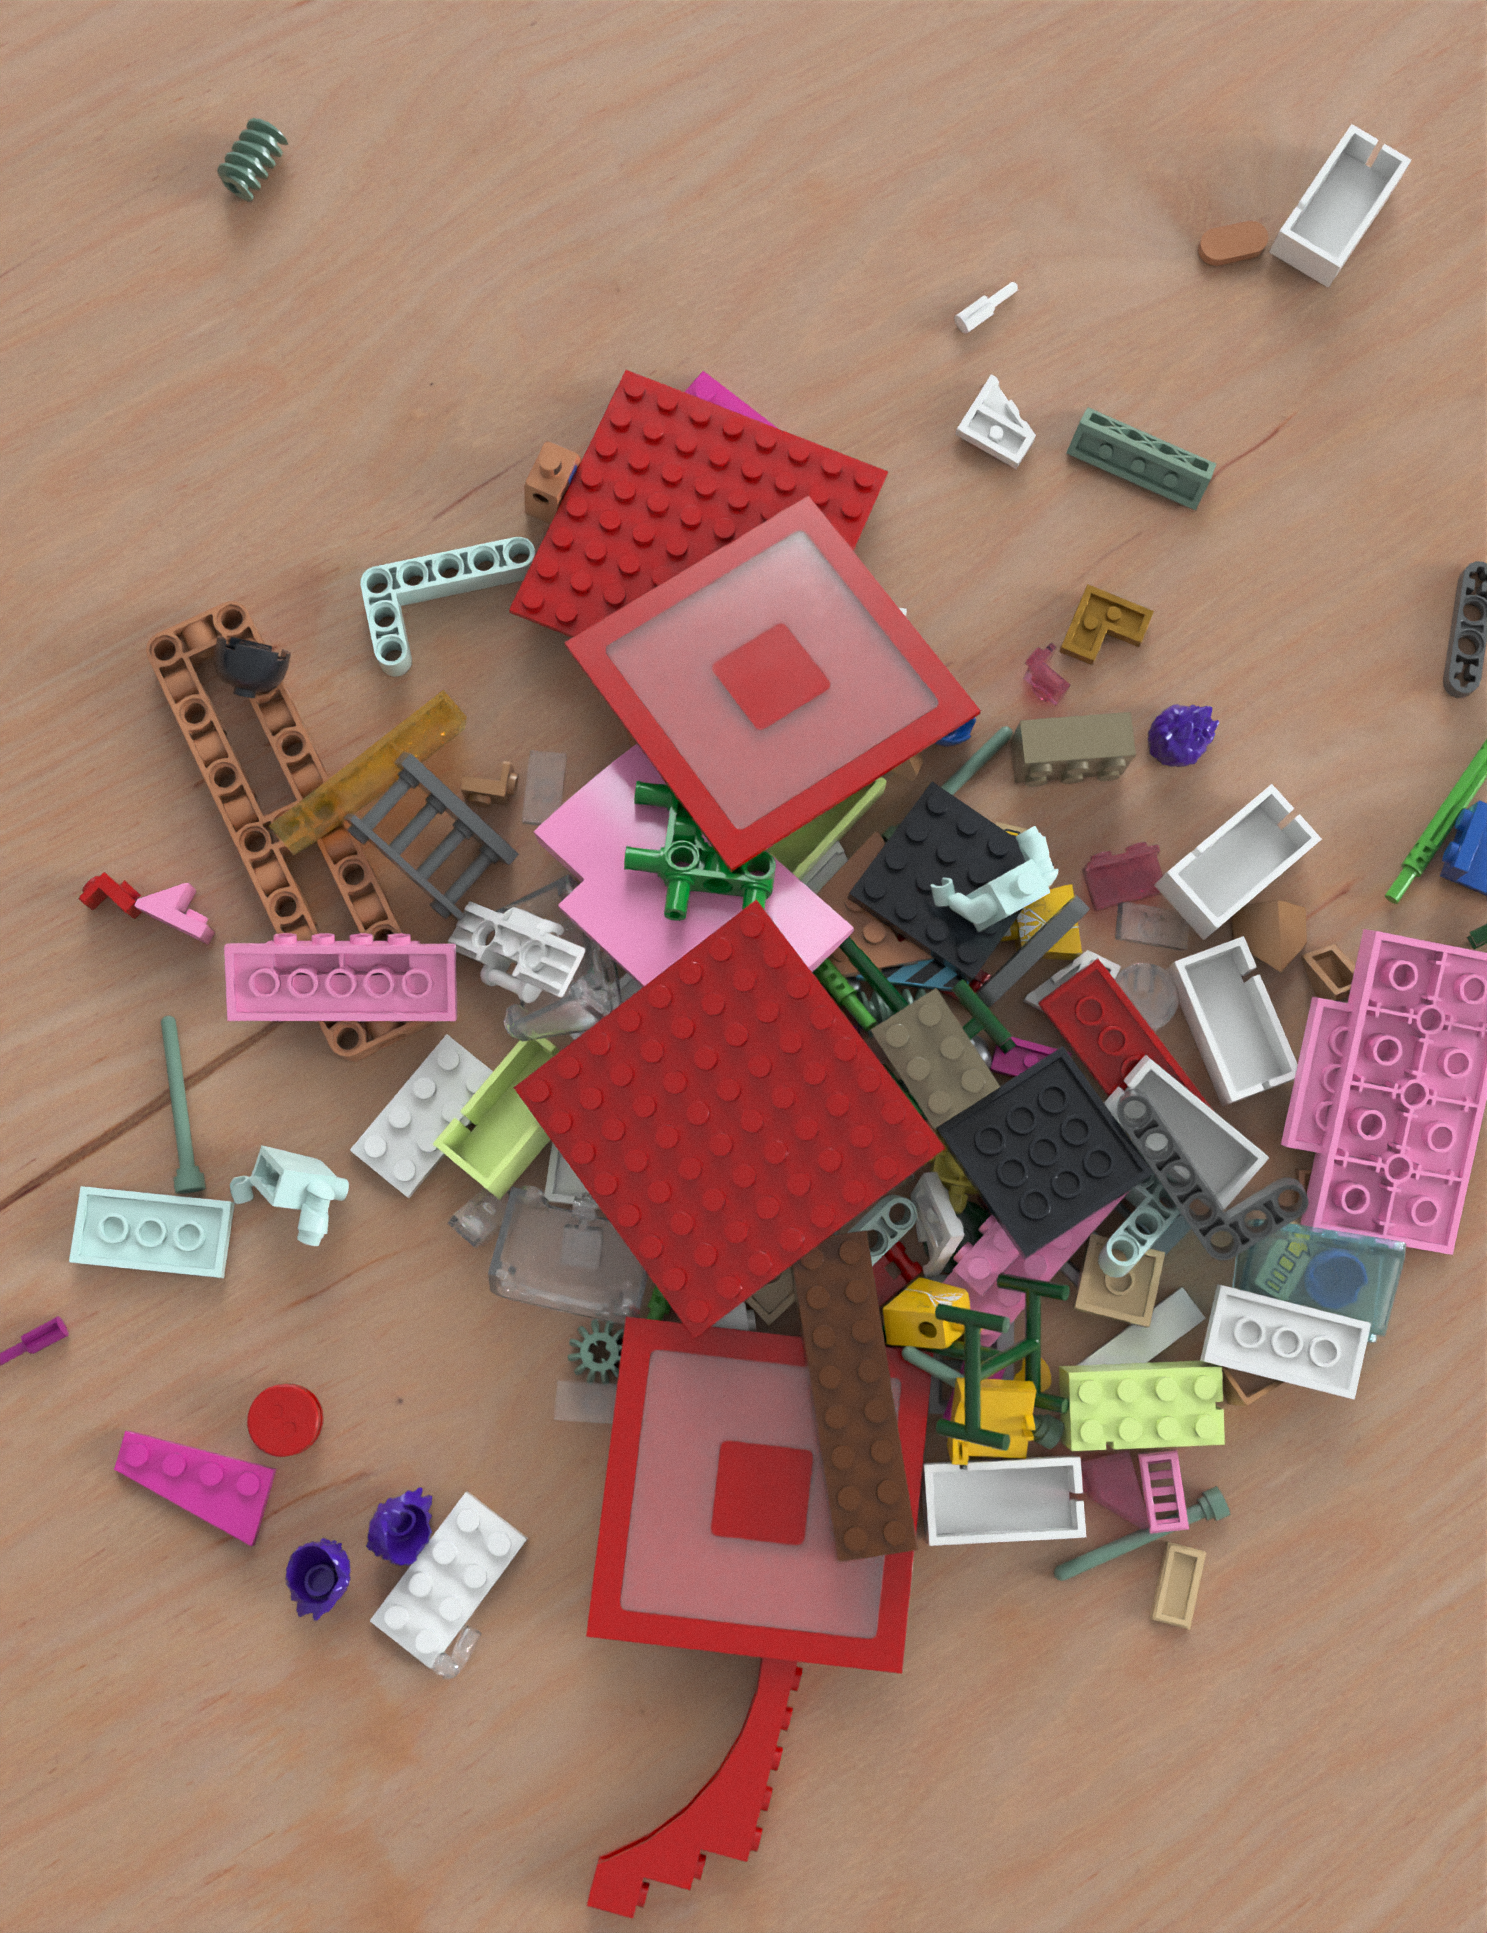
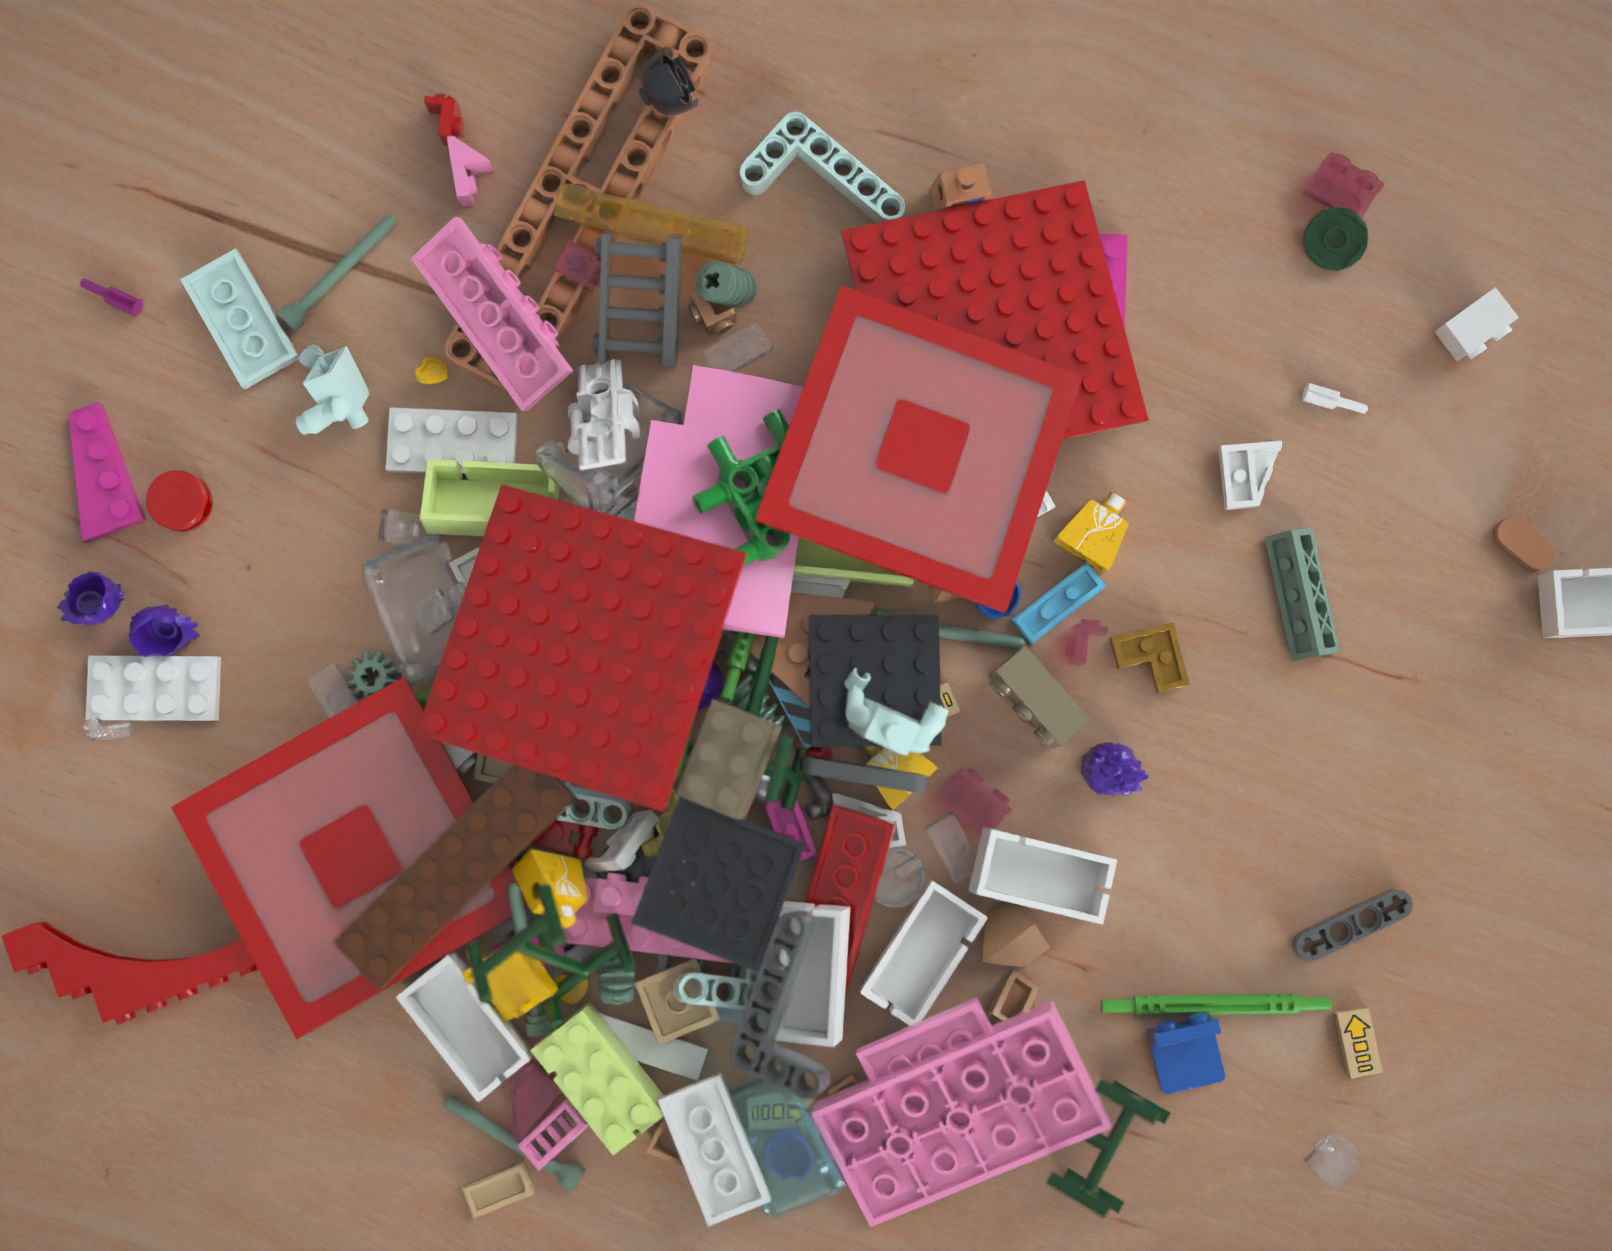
camera: 55 degrees right, 5 degrees up
none -> yellow piece [415,357,448,384]
none -> clear pink bracket [554,240,601,293]
none -> sand green gear [597,955,635,1005]
none -> sand green piece [696,261,757,308]
none -> flat silver arm [804,774,831,820]
none -> medium azure tile [1011,562,1107,645]
none -> yellow torso [1053,492,1129,574]
none -> clear pink bracket [1303,152,1384,218]
none -> dark green tile [1303,207,1368,271]
none -> white brick [1434,287,1519,361]

